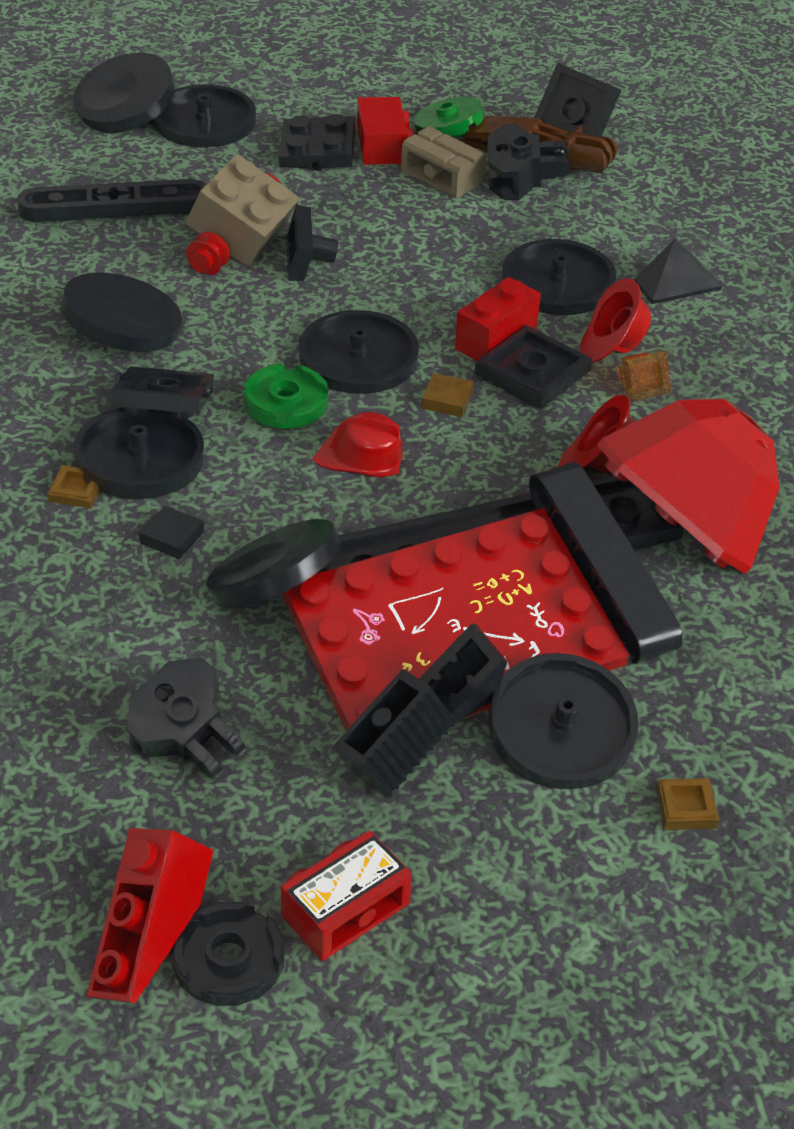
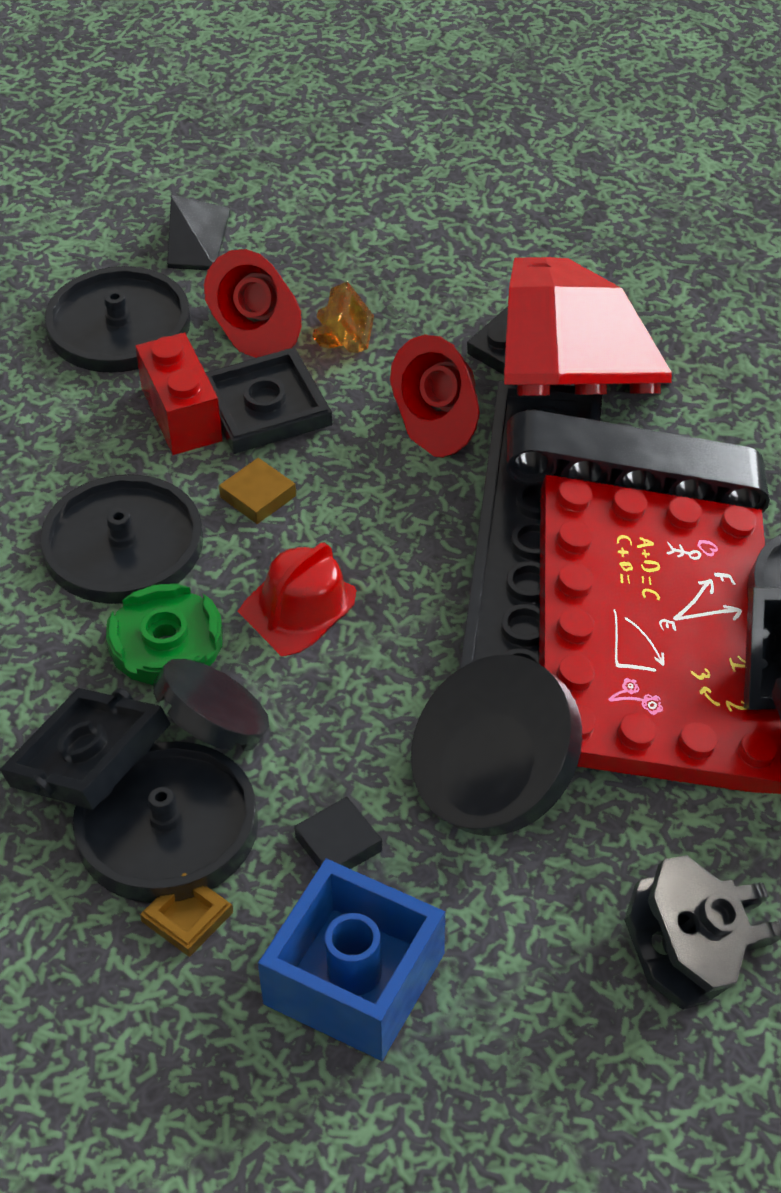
camera: 60 degrees left, 5 degrees up
none -> black tile [153,659,269,751]
none -> blue brick [258,858,445,1061]

